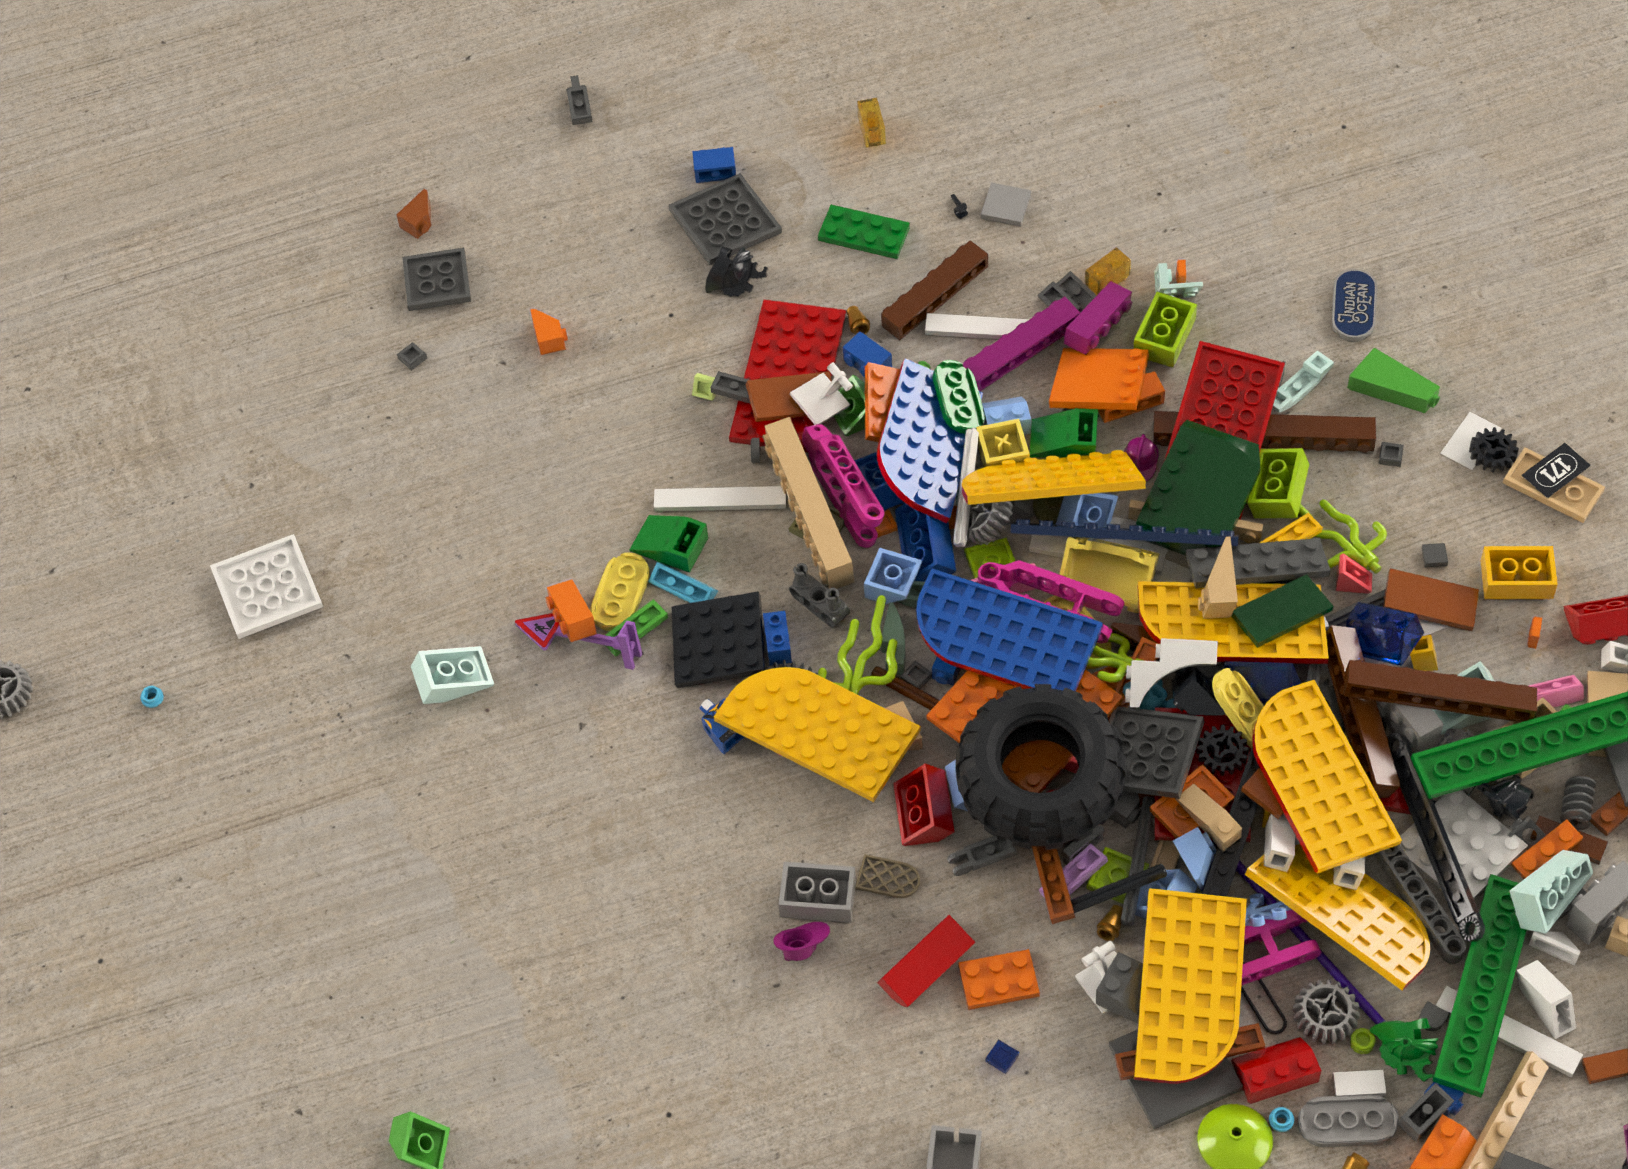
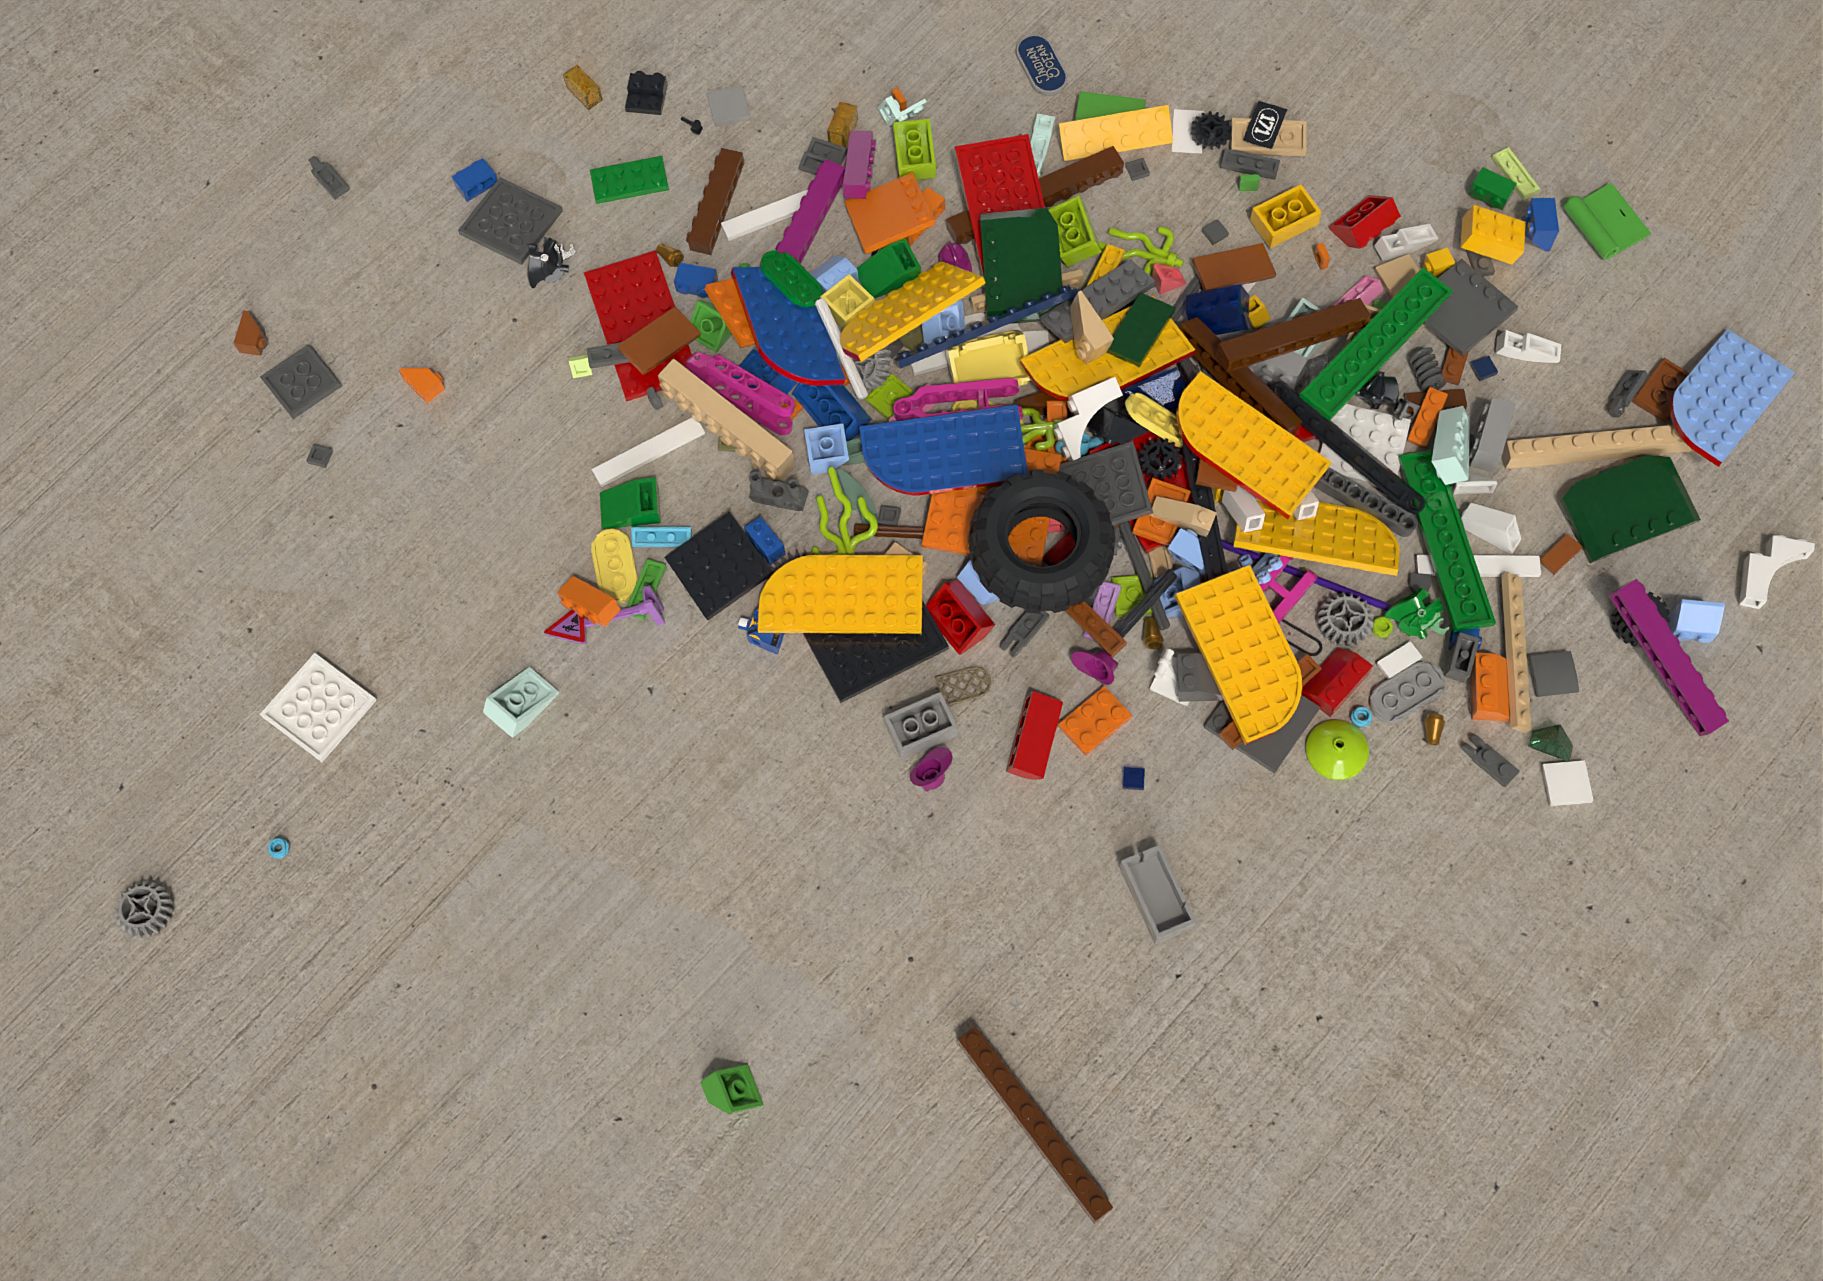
camera: 30 degrees left, 10 degrees up
white plate [790,362,853,425] -> none
blue brick [932,657,961,686] -> none
none -> black plate [625,71,668,115]
none -> black plate [803,600,949,703]
none -> yellow plate [1058,105,1173,161]
none -> magenta piece [1071,651,1118,685]
none -> dark grey plate [1221,148,1280,180]
none -> bright green tile [1239,174,1260,191]

